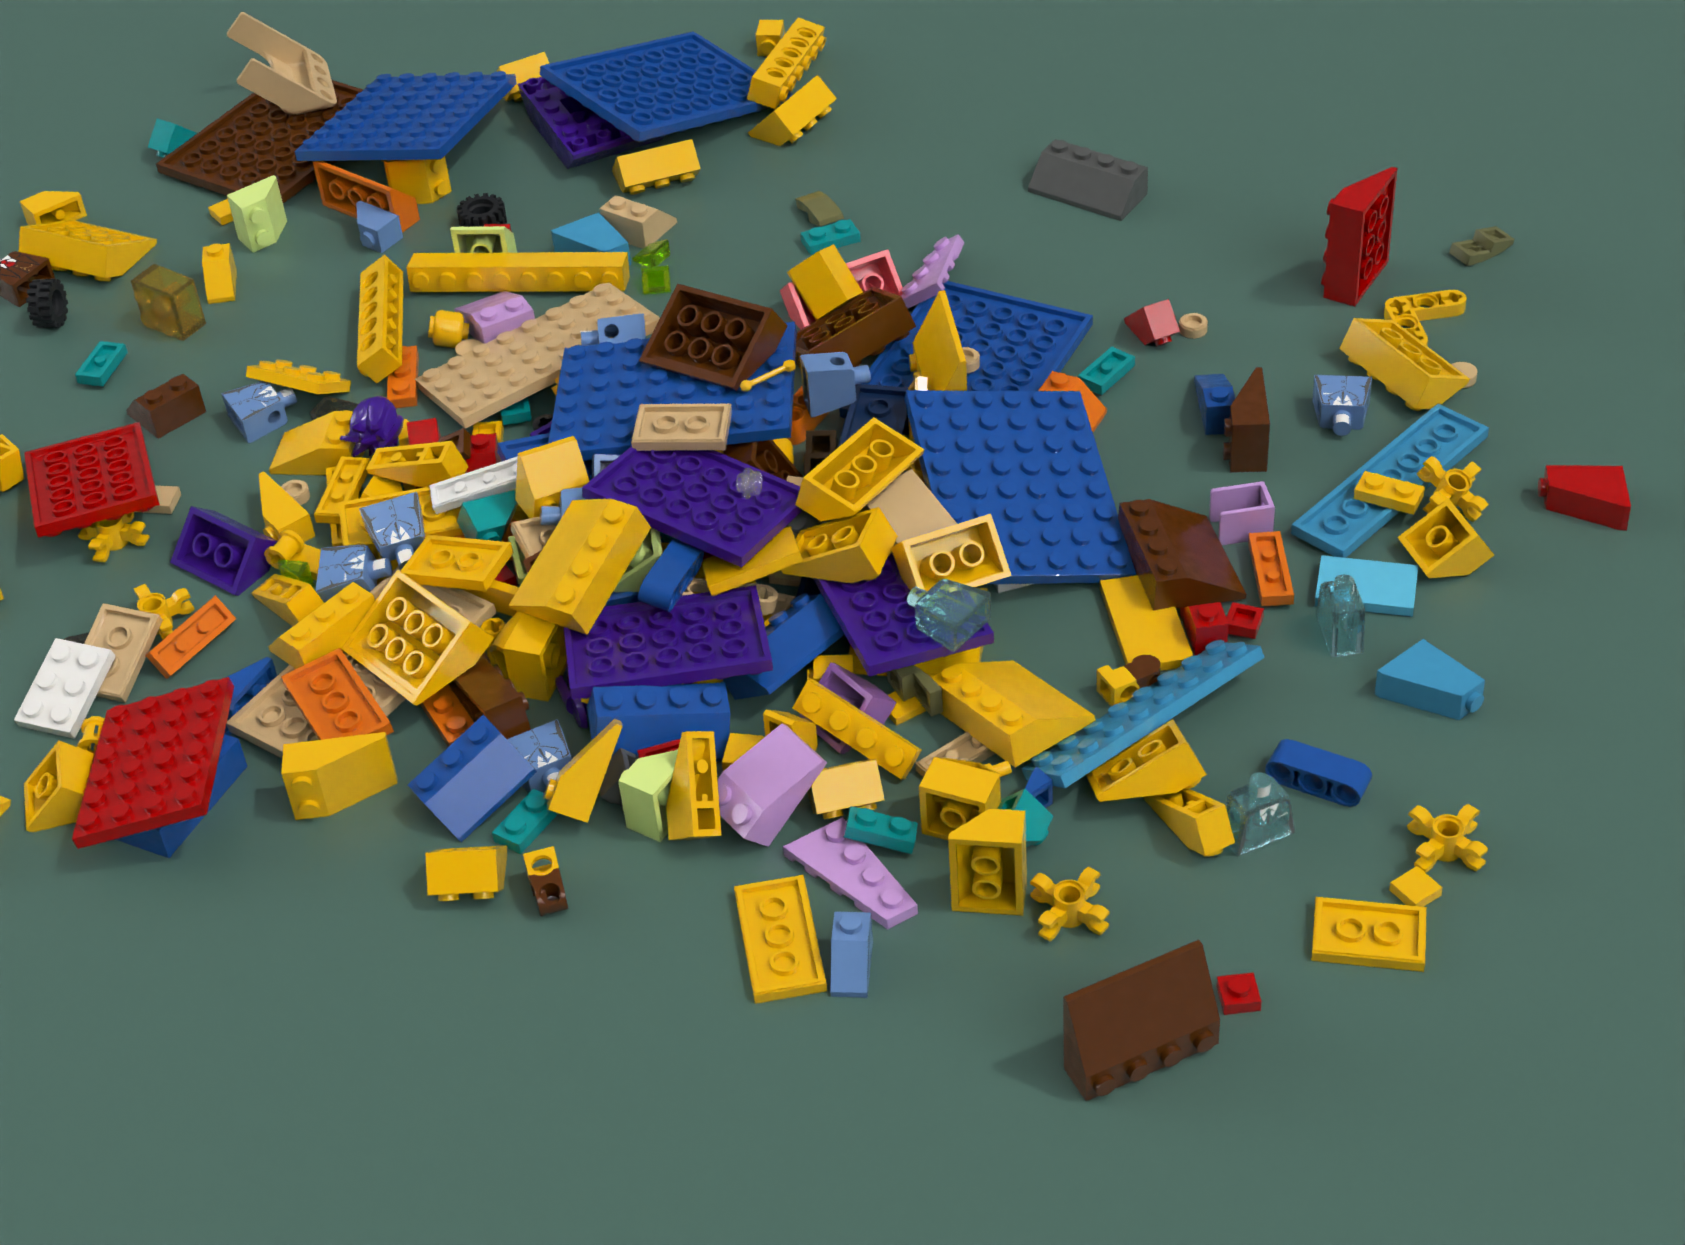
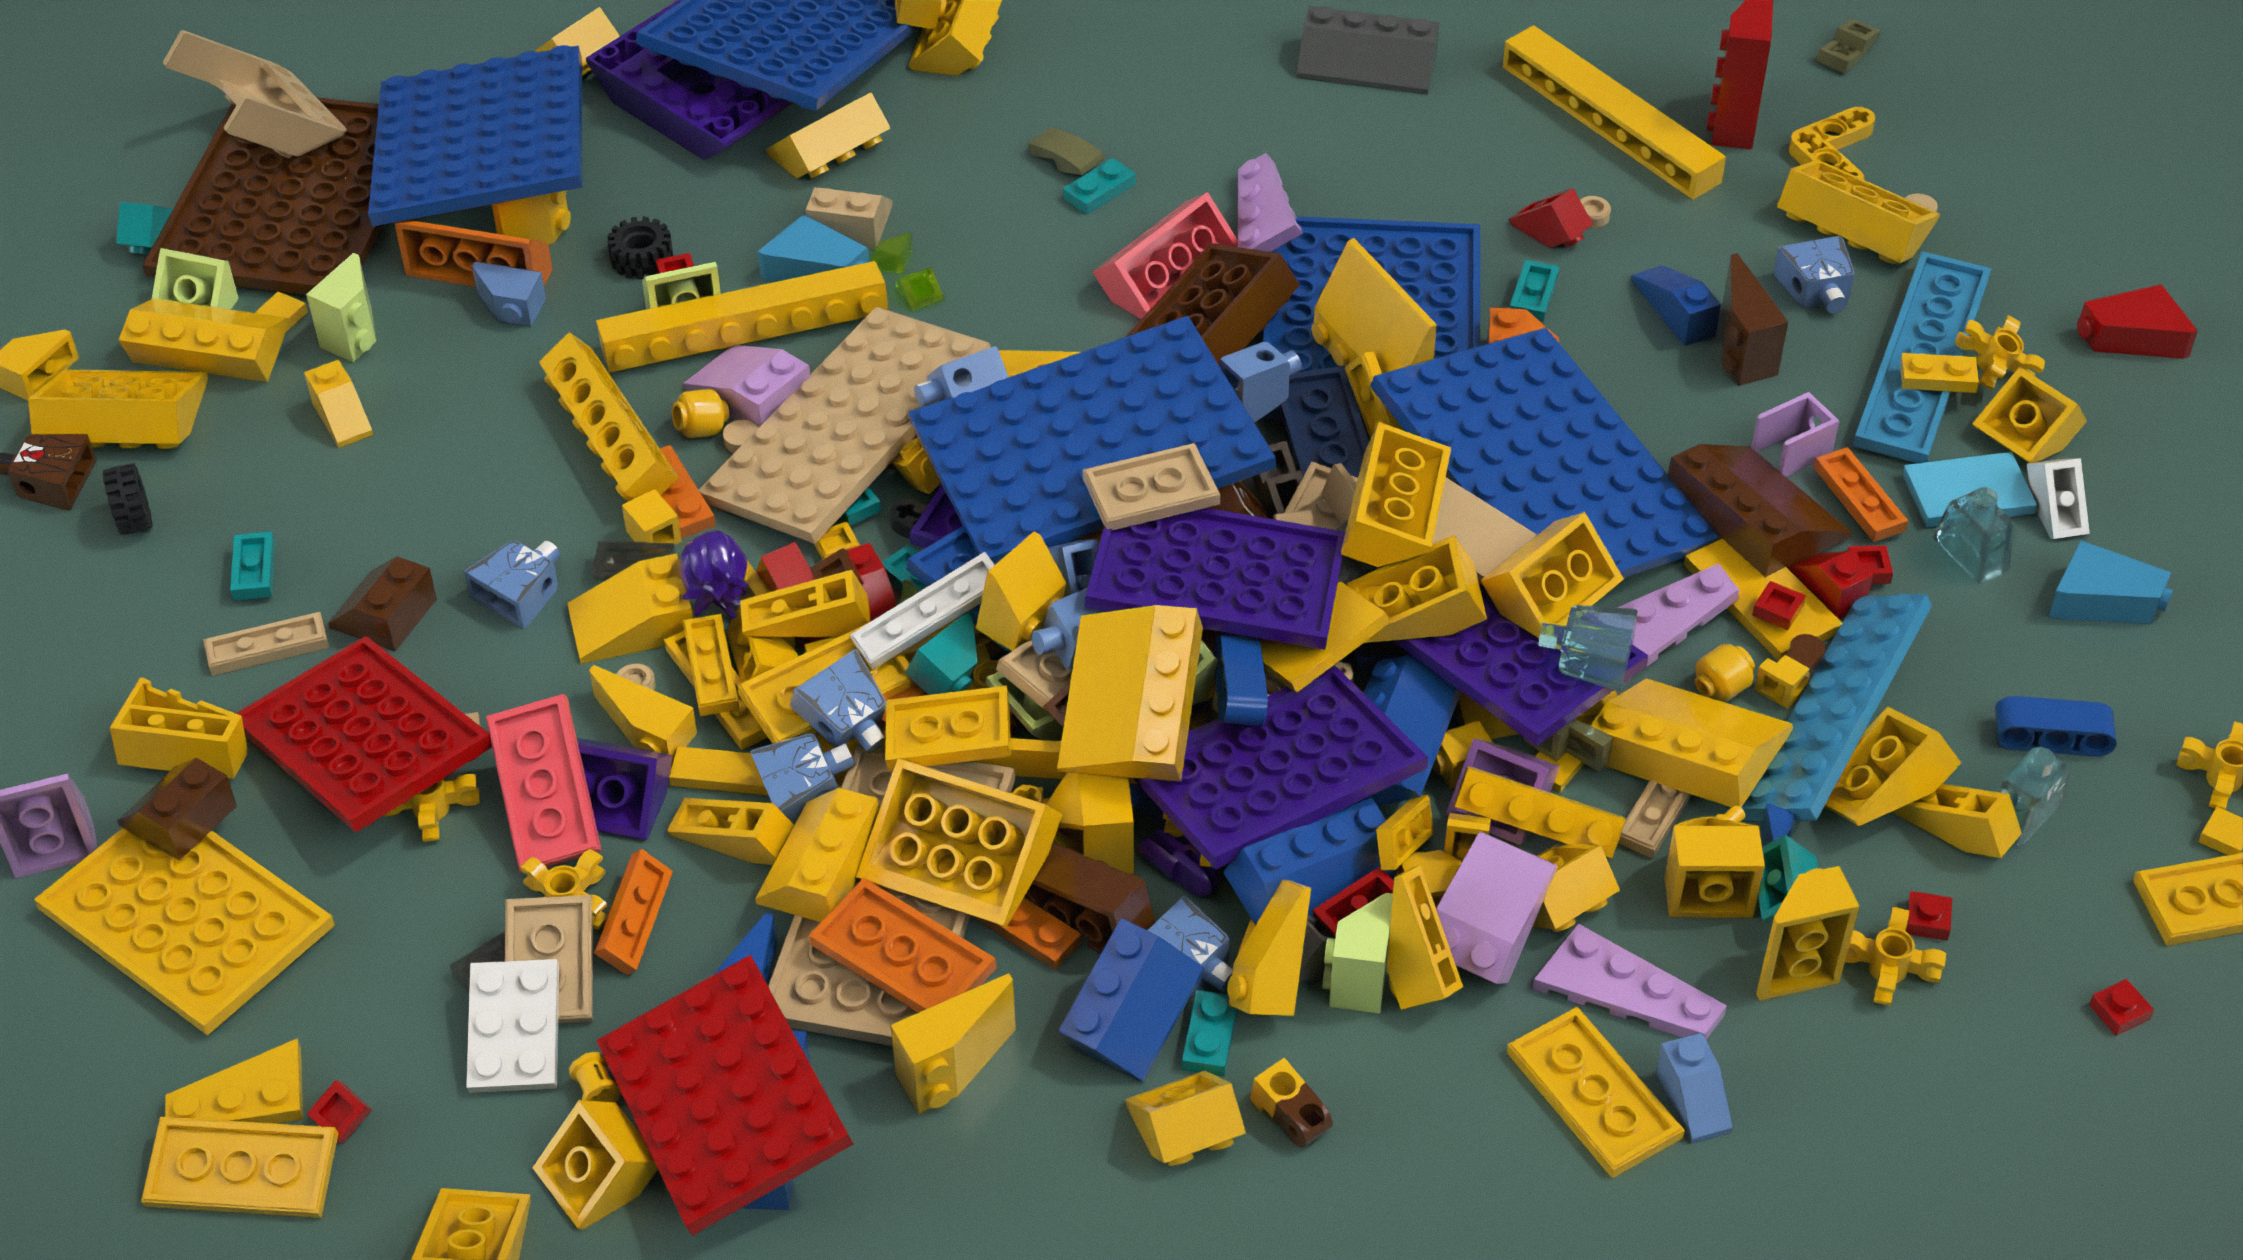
camera: 25 degrees left, 5 degrees up
clear yellow brick [131,264,206,341] -> none
yellow plate [246,360,351,395] -> none
yellow bush [264,530,305,570] -> none
clear neon green slope [277,559,314,587] -> none
reddish brown slope [639,284,788,391] -> none
clear plate [736,468,762,499] -> none
yellow hinge [740,360,796,392] -> none
yellow slope [787,244,863,320] -> none
teal plate [844,806,918,854] -> none
reddish brown slope [1063,940,1220,1101] -> none
none -> yellow slope [118,298,290,382]
none -> yellowish green slope [152,248,239,310]
none -> tan tile [203,612,329,676]
none -> coral tile [486,694,602,874]
none -> yellow brick [622,489,682,558]
none -> yellow tile [1376,795,1434,870]
none -> yellow brick [1502,25,1726,200]
none -> lavender wing [1594,564,1739,685]
none -> yellow head [1694,643,1755,702]
none -> red plate [1752,581,1806,630]
none -> red plate [1905,891,1953,941]
none -> white slope [2027,458,2090,539]

